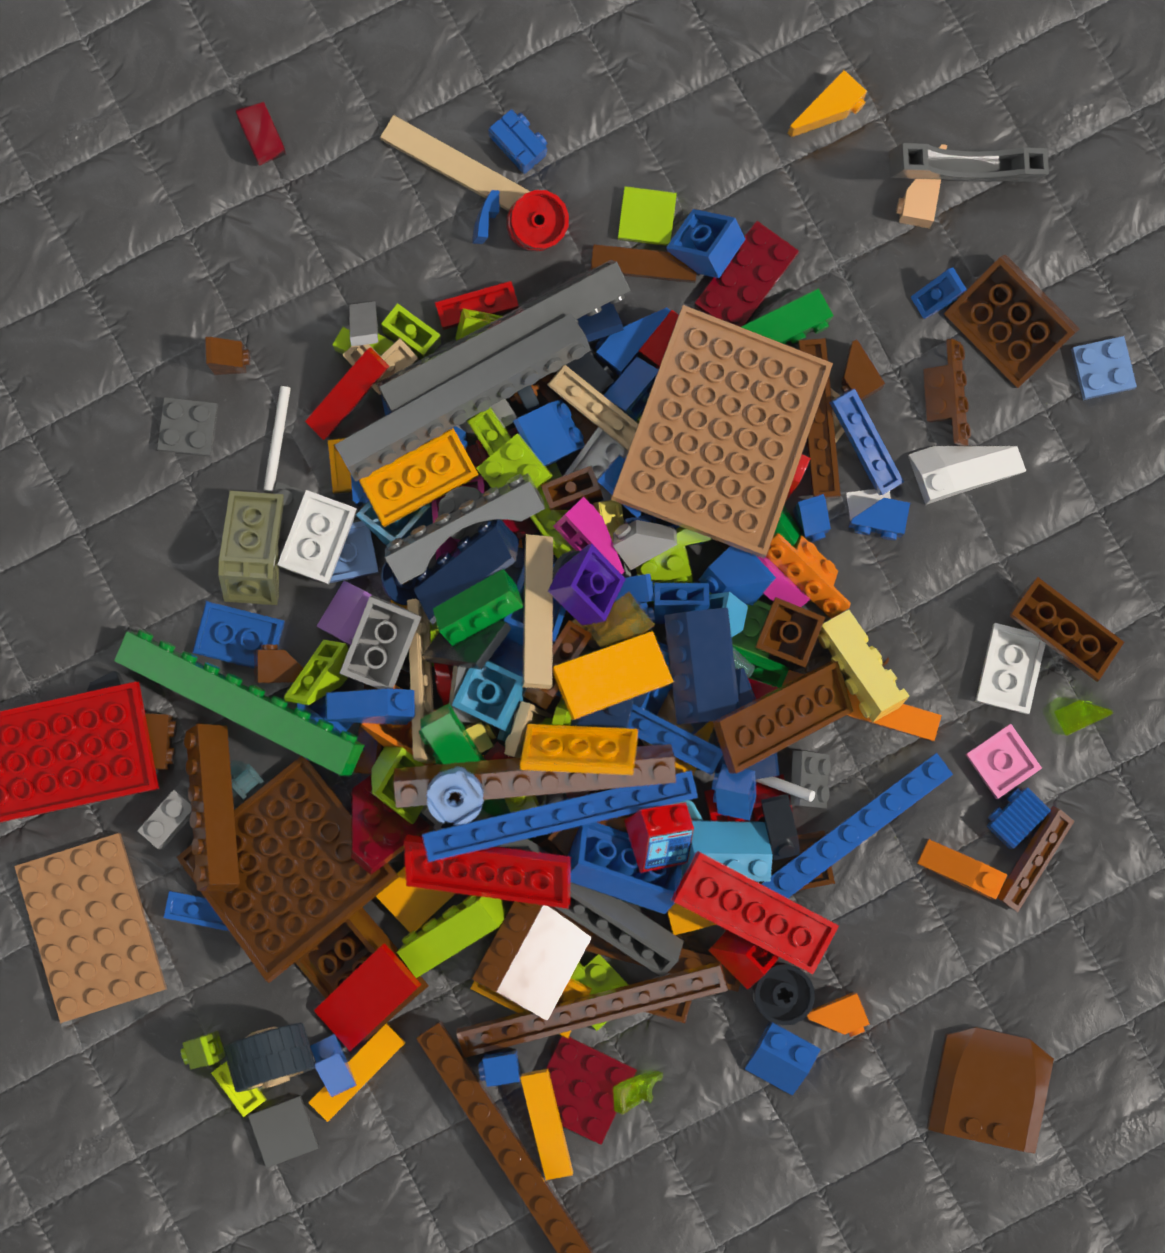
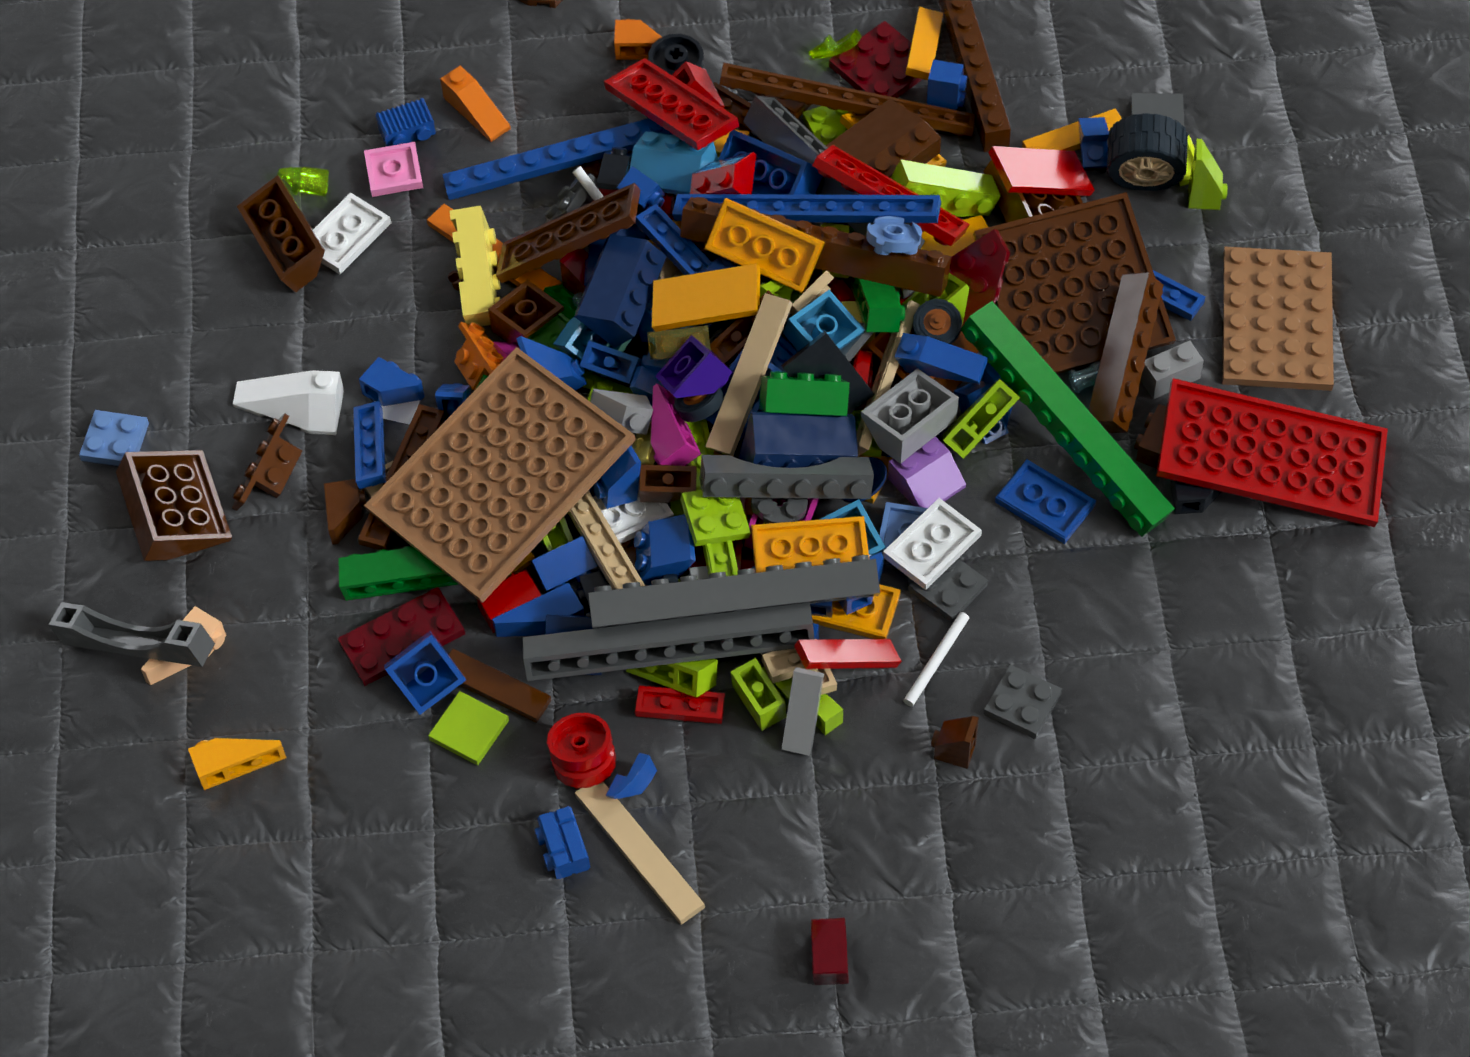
camera: 150 degrees left, 25 degrees down
olive bracket [218,491,284,605] -> none
reddish brown slope [254,645,304,683] -> none
blue slope [744,1021,821,1096] -> none
blue slope [911,268,967,319] -> none
reddish brown plate [997,806,1074,912] -> none
none -> black wheel [913,299,962,344]

